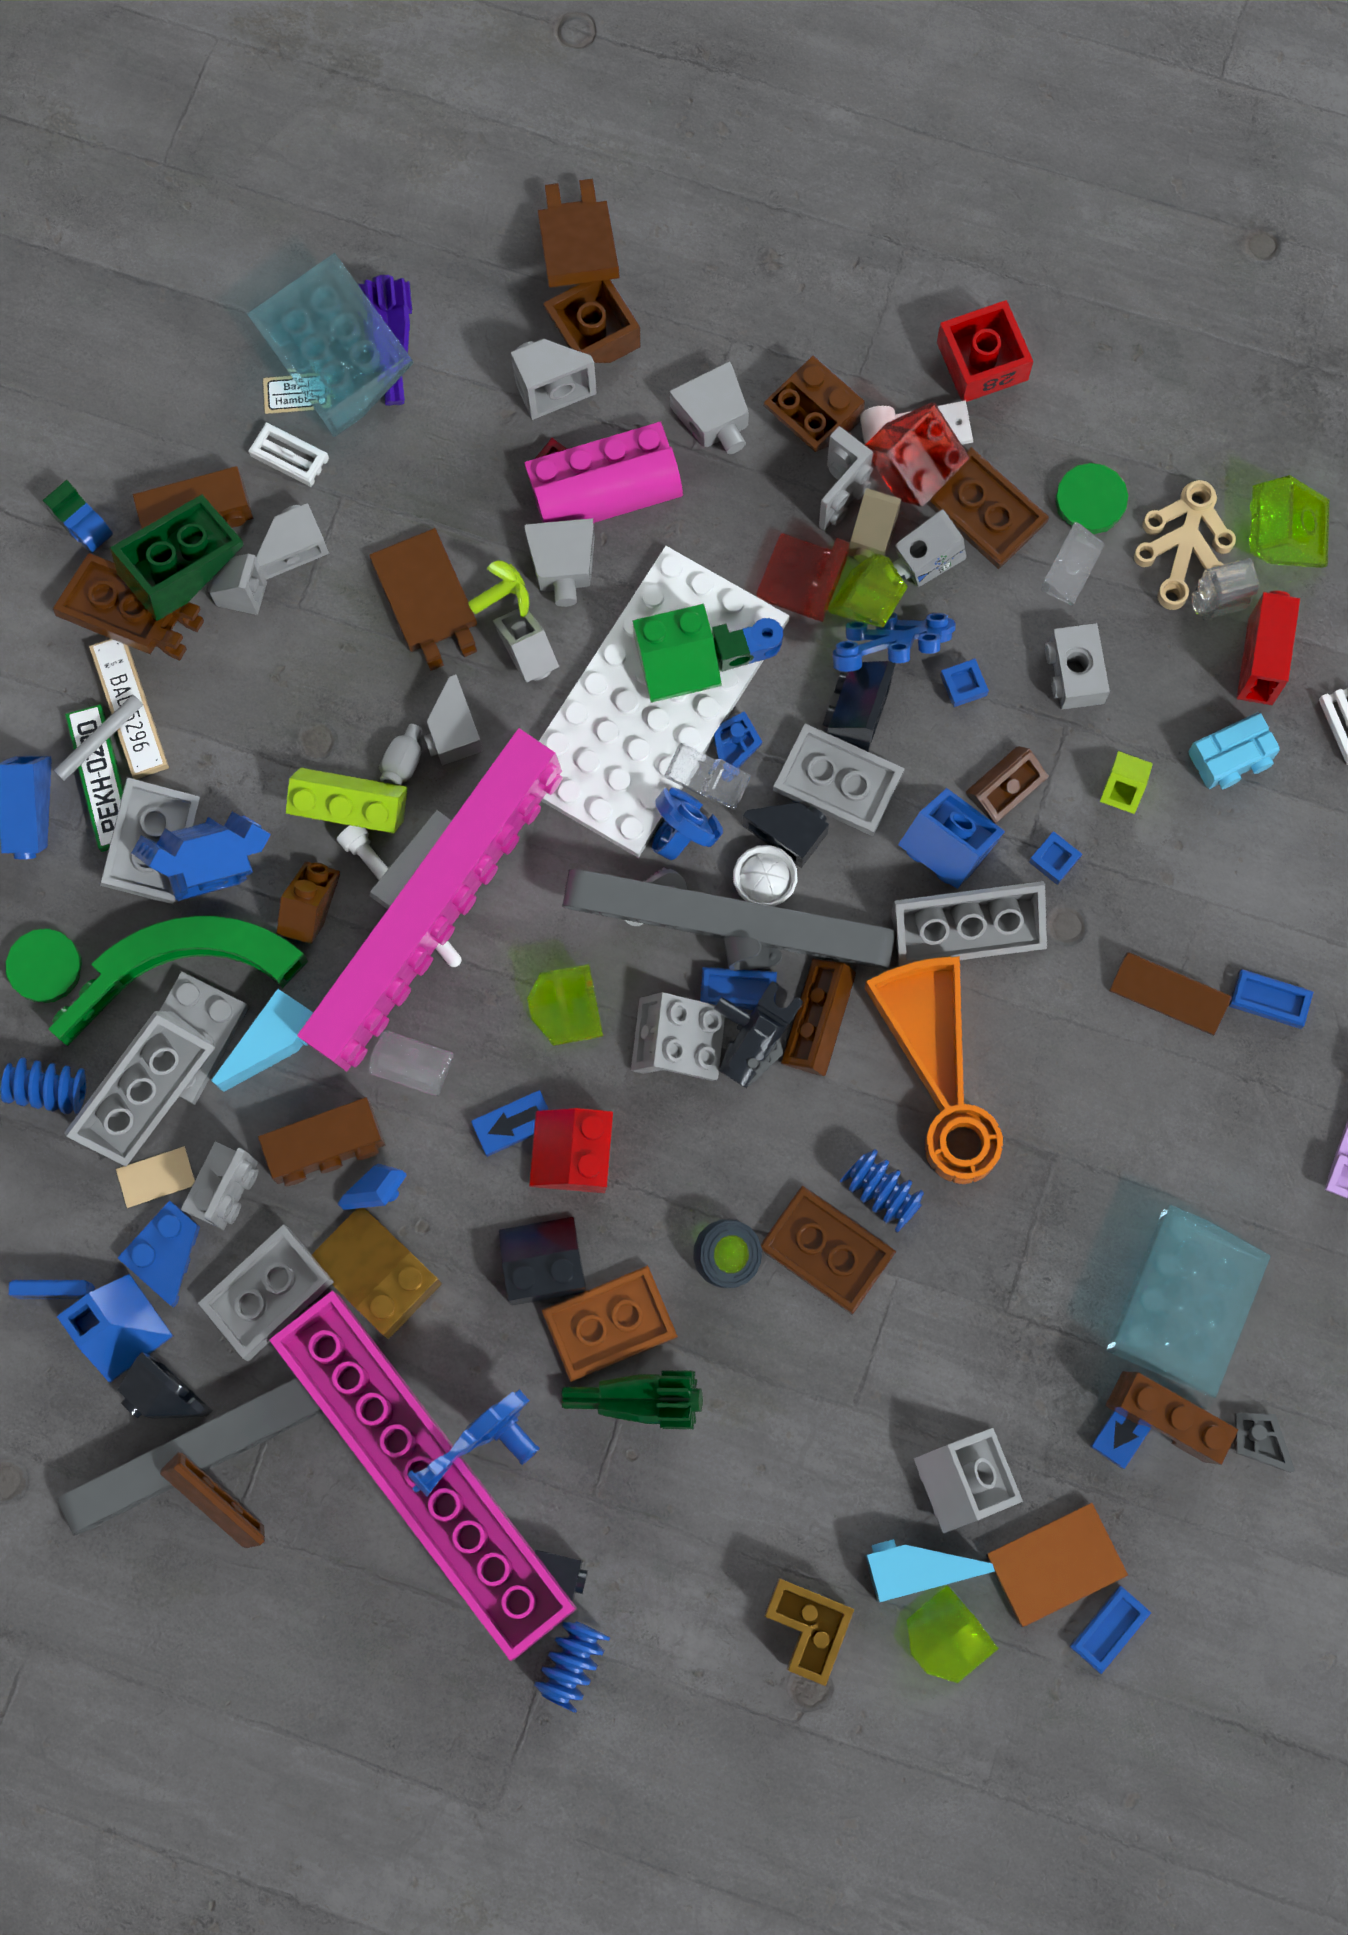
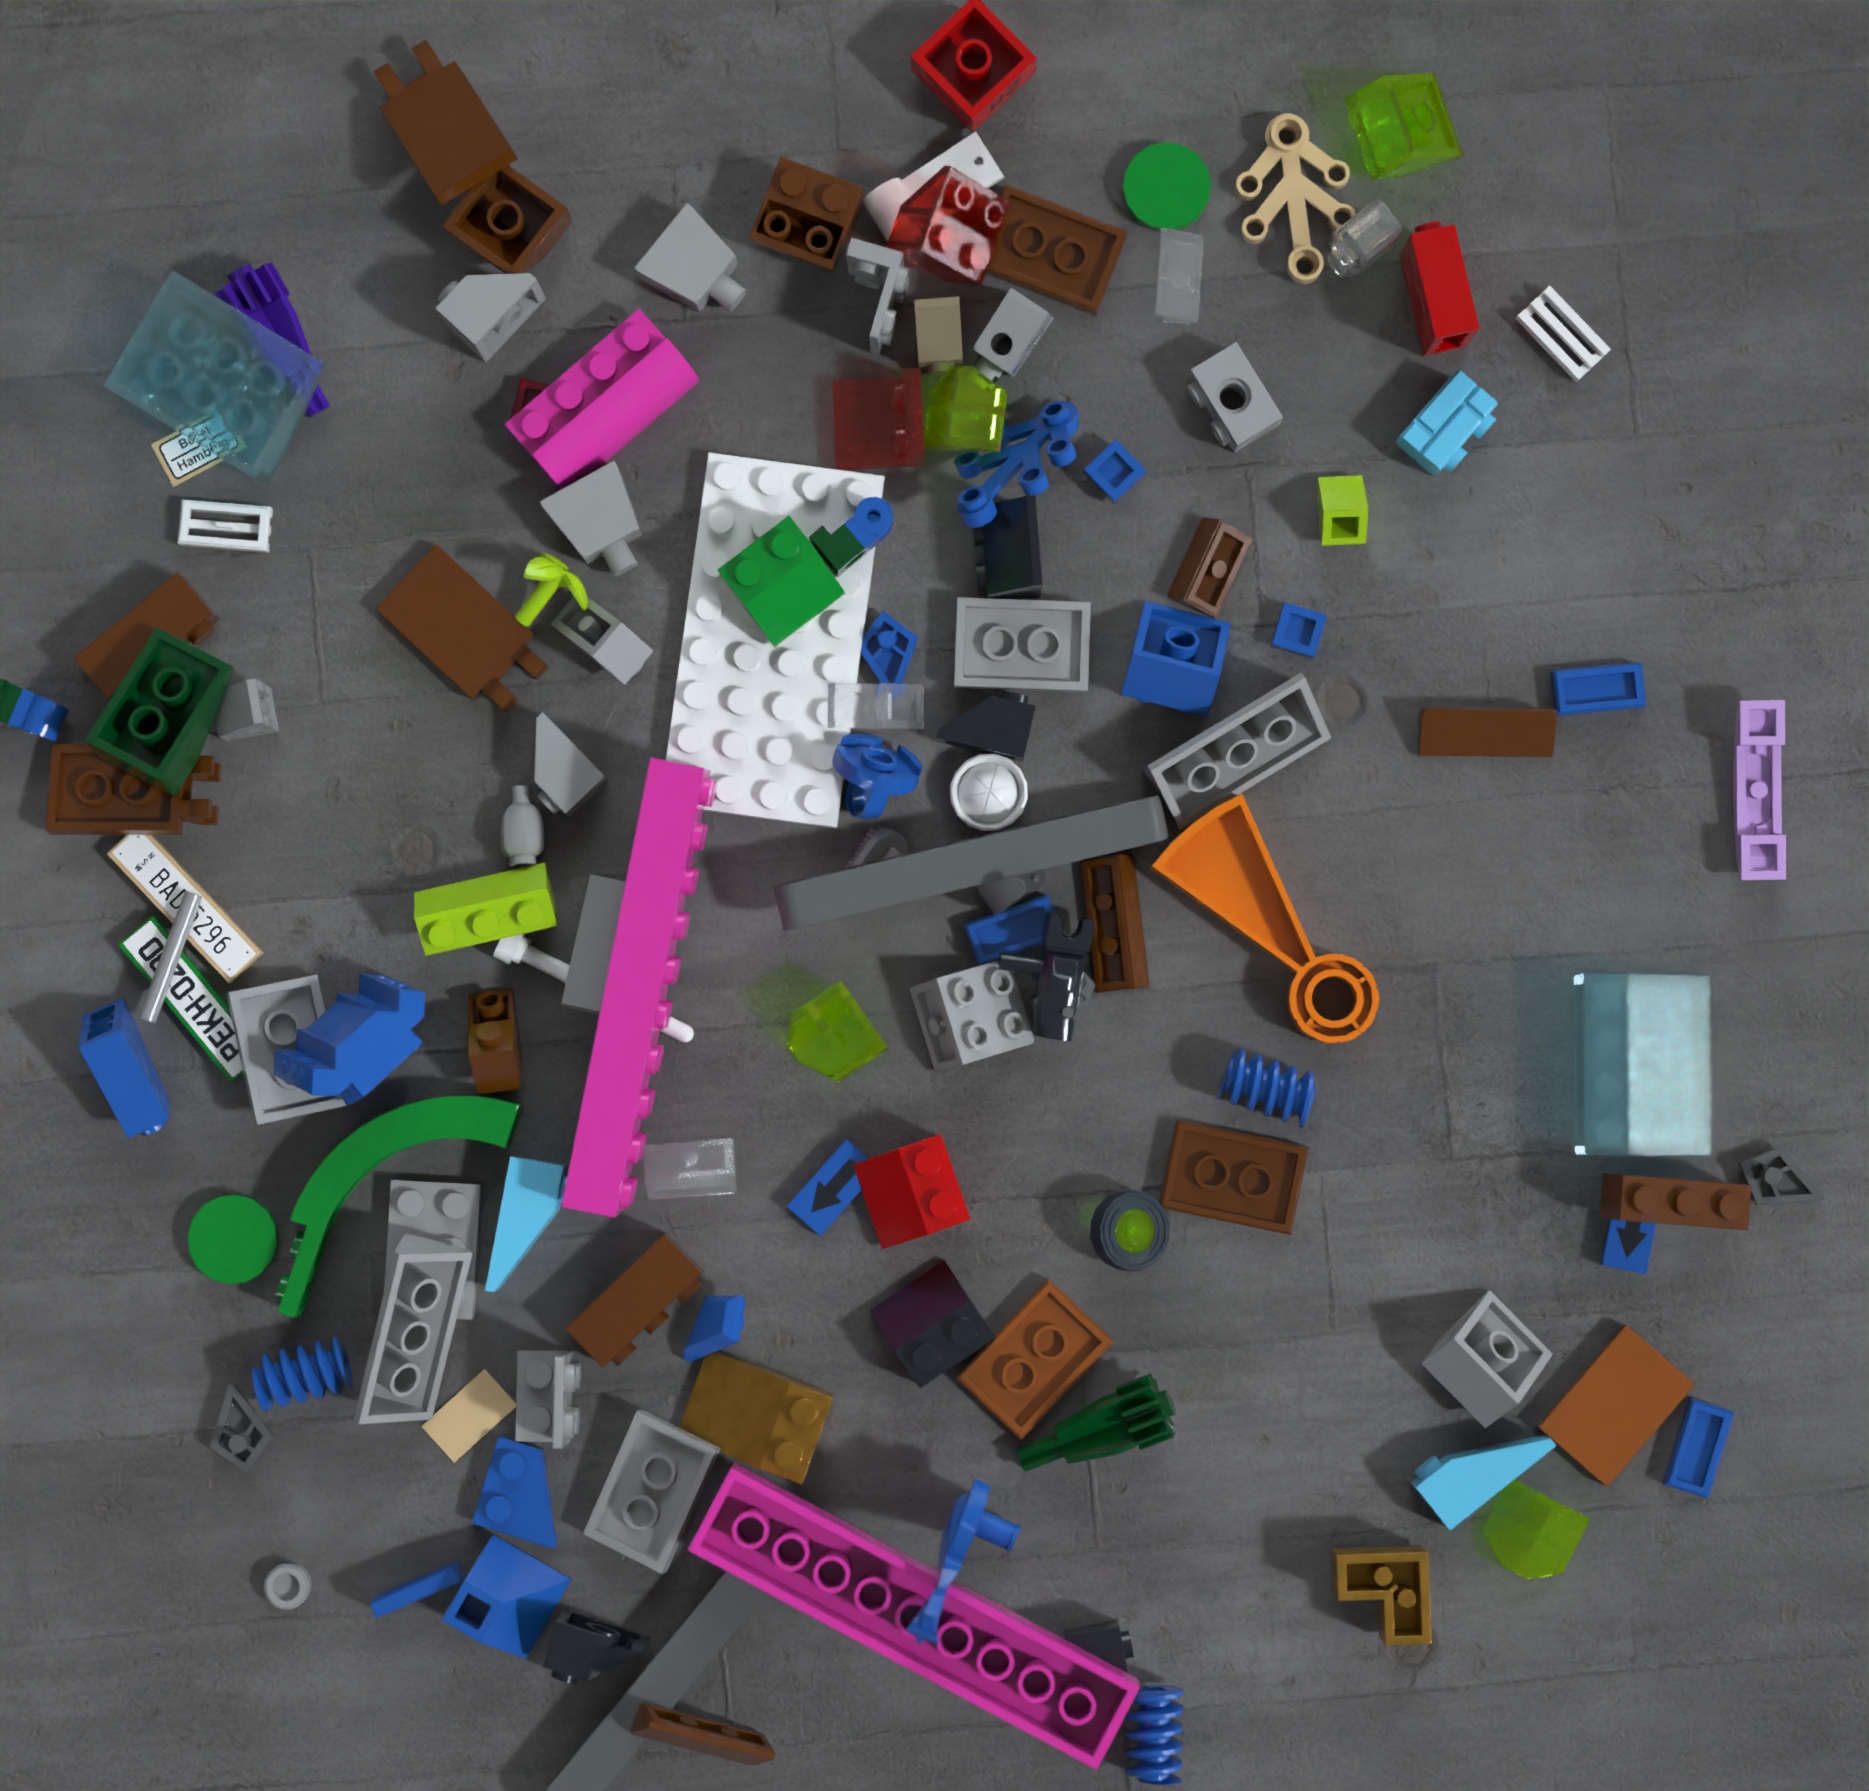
camera: 25 degrees left, 10 degrees up
light grey slope [256,503,329,580] -> none

